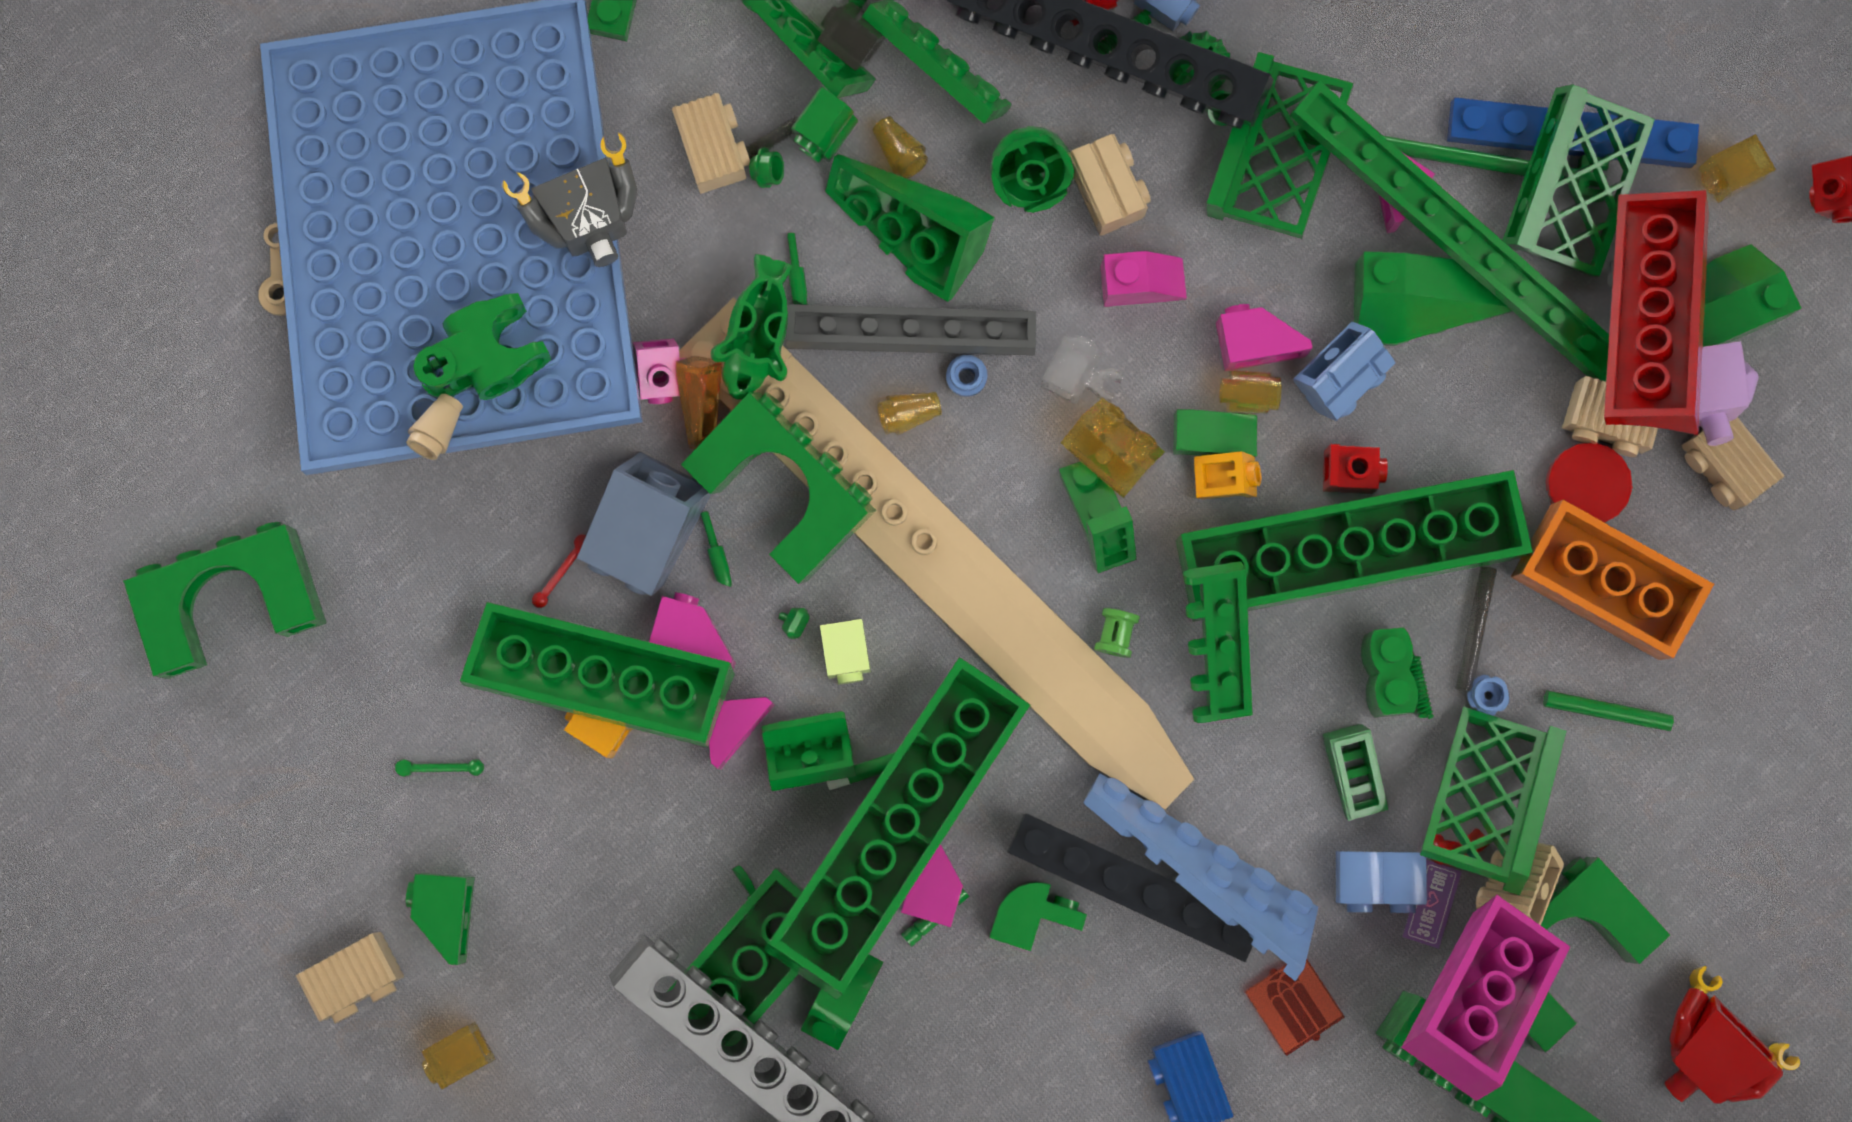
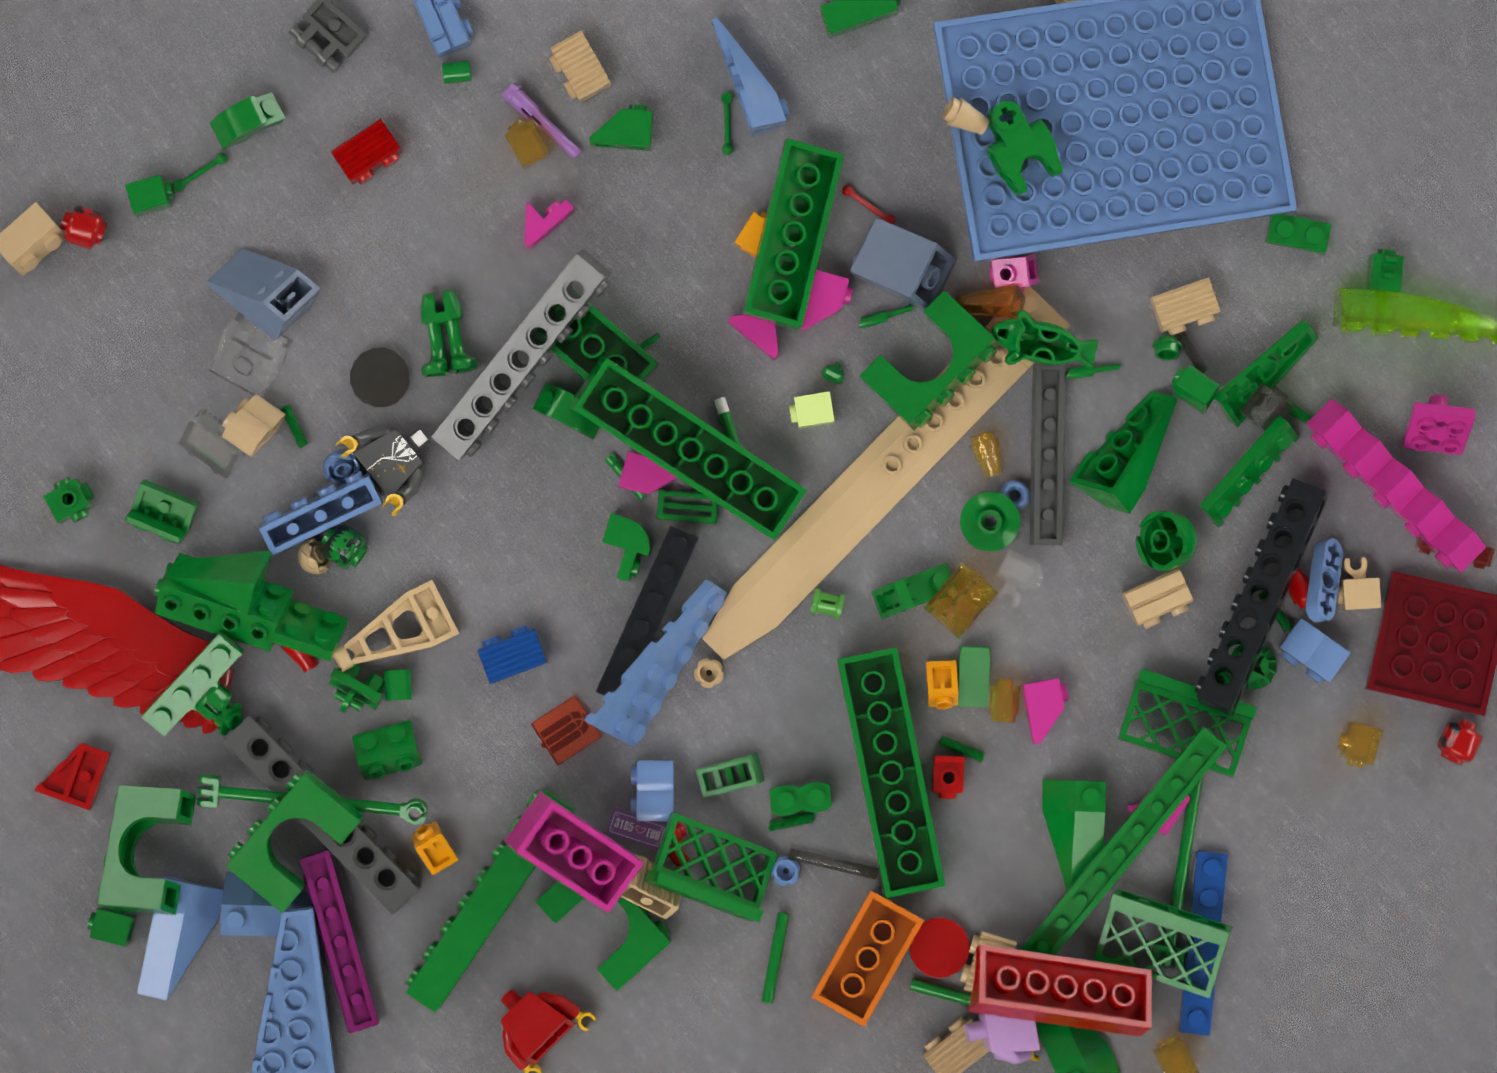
camera: 90 degrees right, 5 degrees up
dark grey torso [502,132,637,267] -> none
green bracket [761,711,856,791] -> none
clear yellow cone [872,116,928,178] -> none
dark pink slope [1100,251,1187,307] -> none
green hinge [1183,561,1253,723] -> none
medium blue brick [1293,322,1396,421] -> none
none -> medium lavender pin [501,83,582,159]
none -> dark pink slope [524,199,575,251]
none -> green tile [657,489,718,524]
none -> tan plate [694,658,724,688]
none -> medium blue wedge [712,18,790,137]
none -> green bar [909,978,971,1006]
none -> green piece [939,735,984,763]
none -> green dish [960,491,1020,552]

